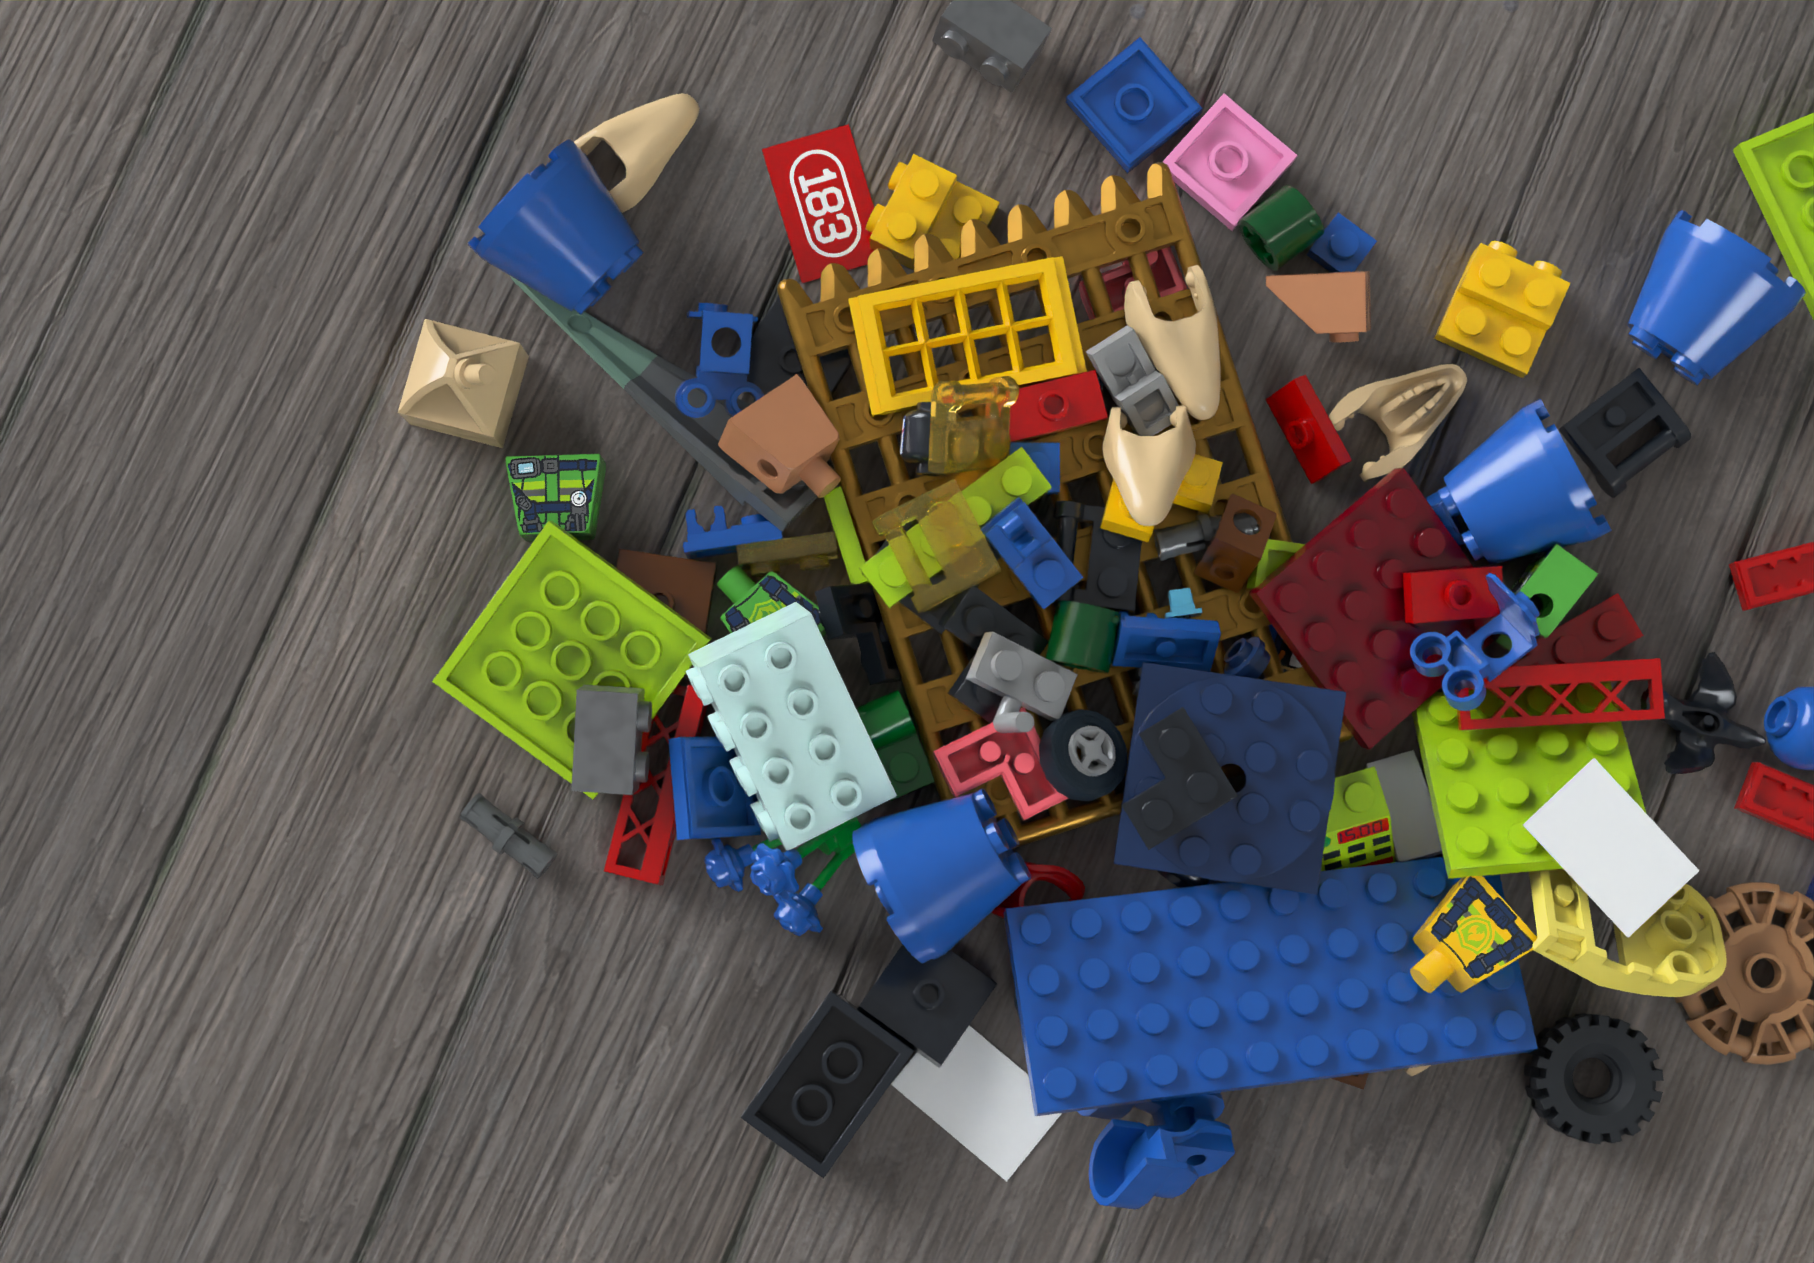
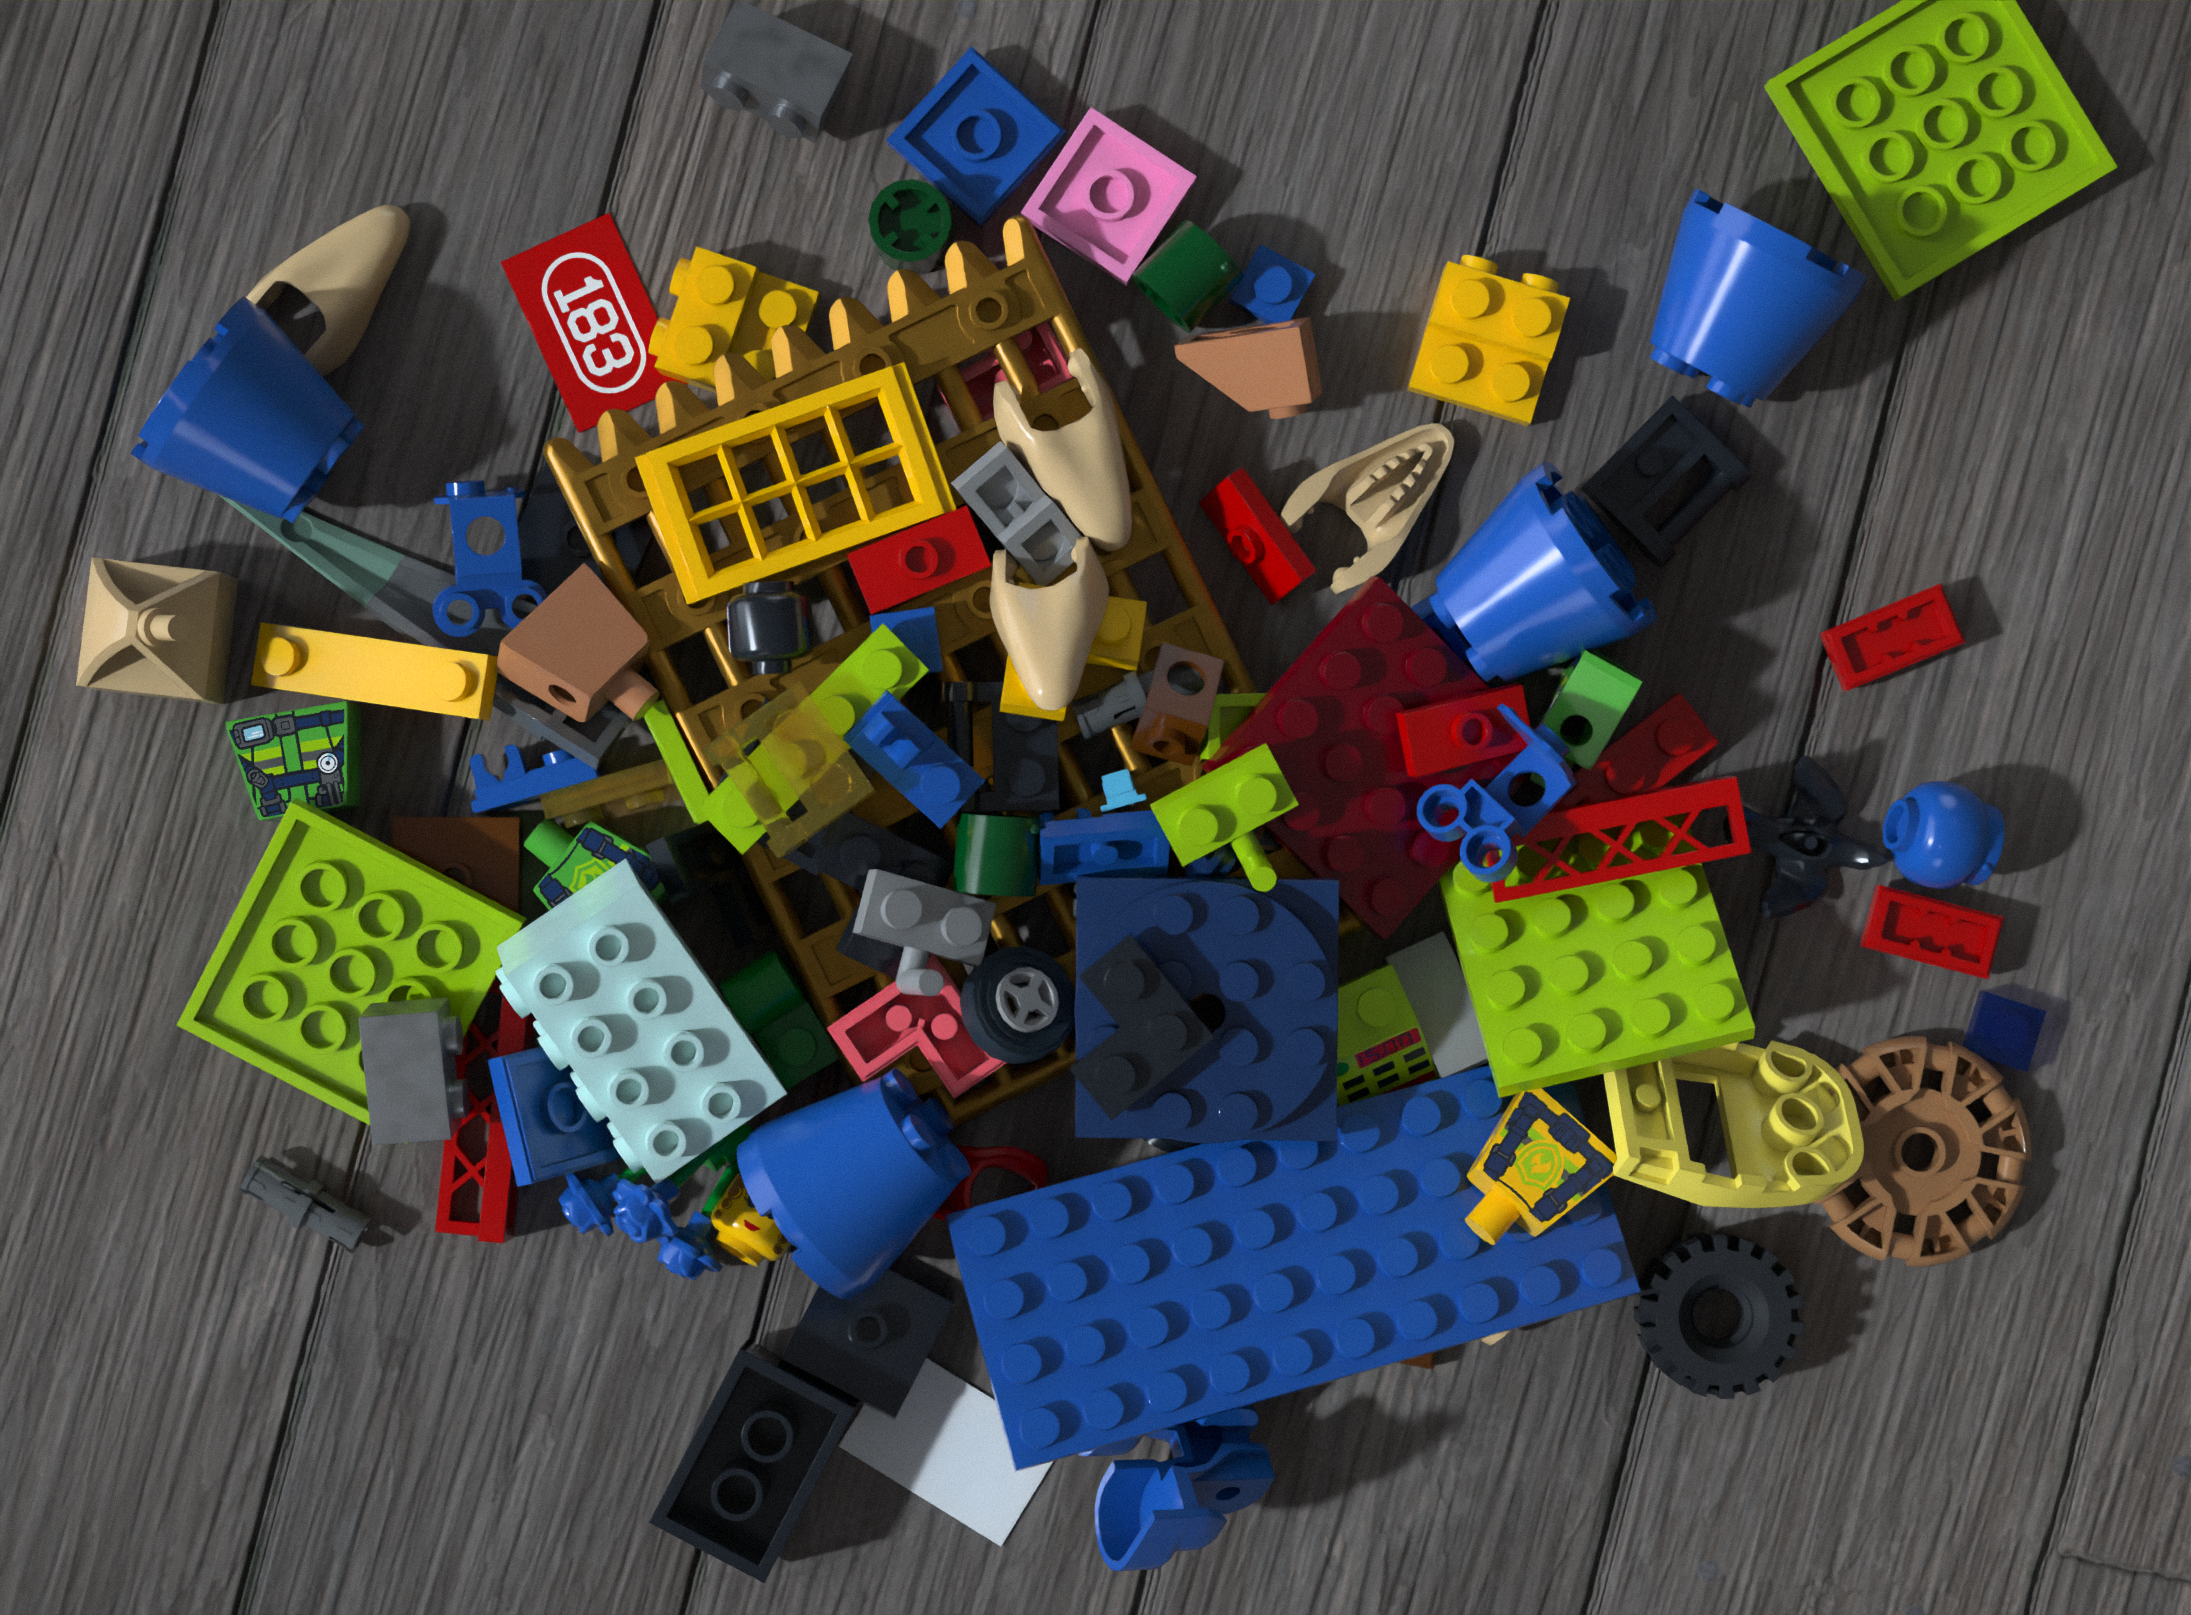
camera: 10 degrees left, 5 degrees up
clear yellow plate [928,376,1019,474] -> none
white sticker [1523,758,1699,938] -> none
none -> yellow plate [251,622,498,721]
none -> yellow head [711,1173,791,1267]
none -> dark green piece [868,179,955,275]
none -> lime plate [1150,743,1299,892]

